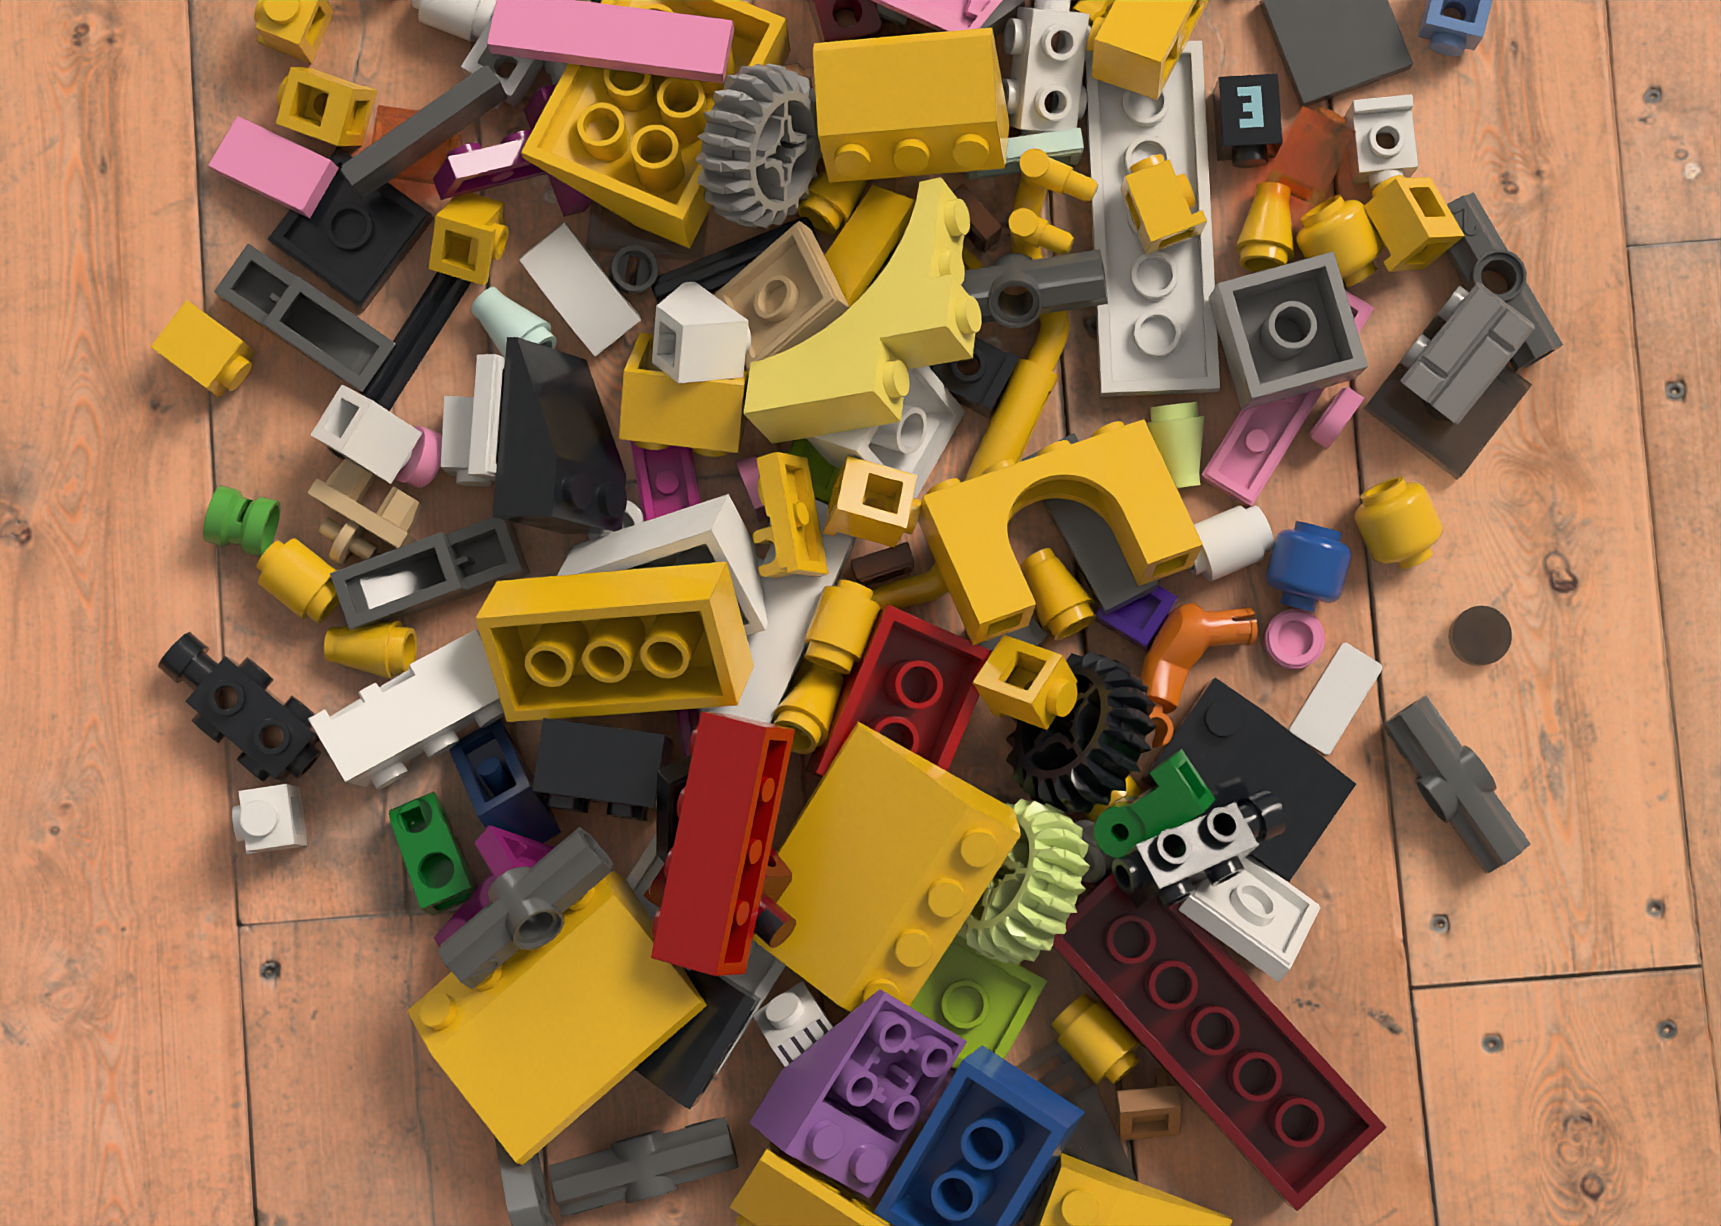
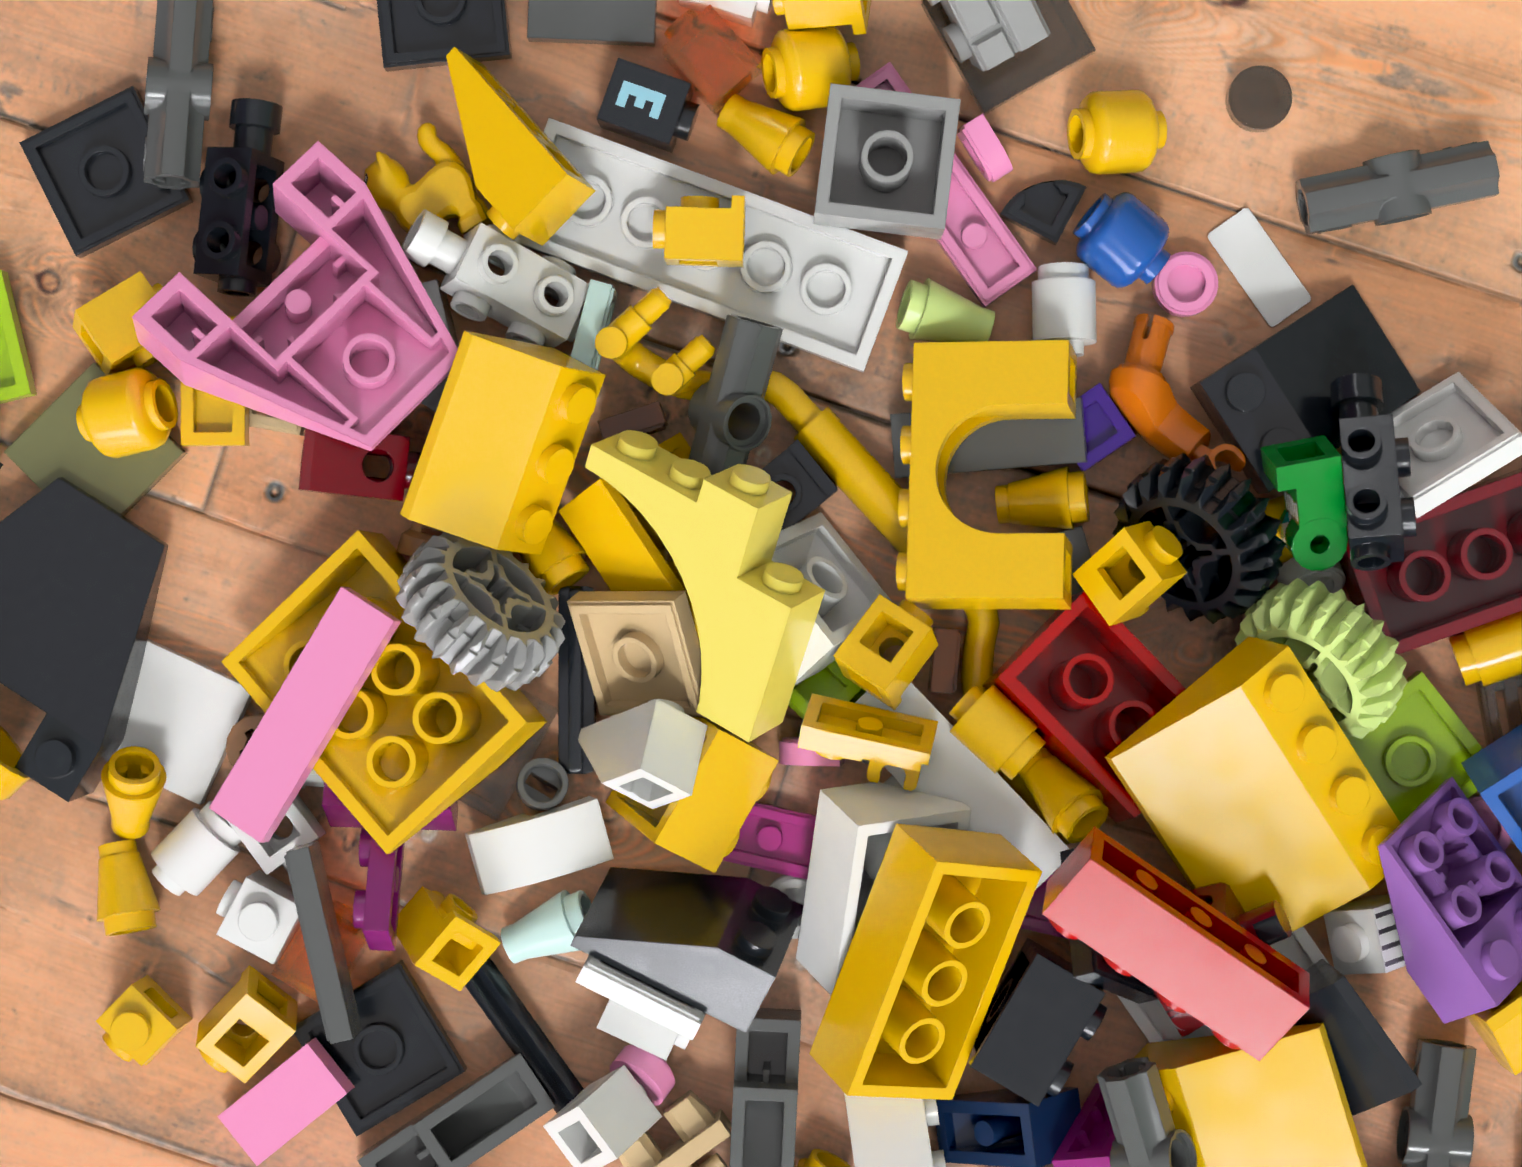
camera: 80 degrees left, 5 degrees up
none -> white brick [216,870,300,964]
none -> black tile [999,180,1087,245]

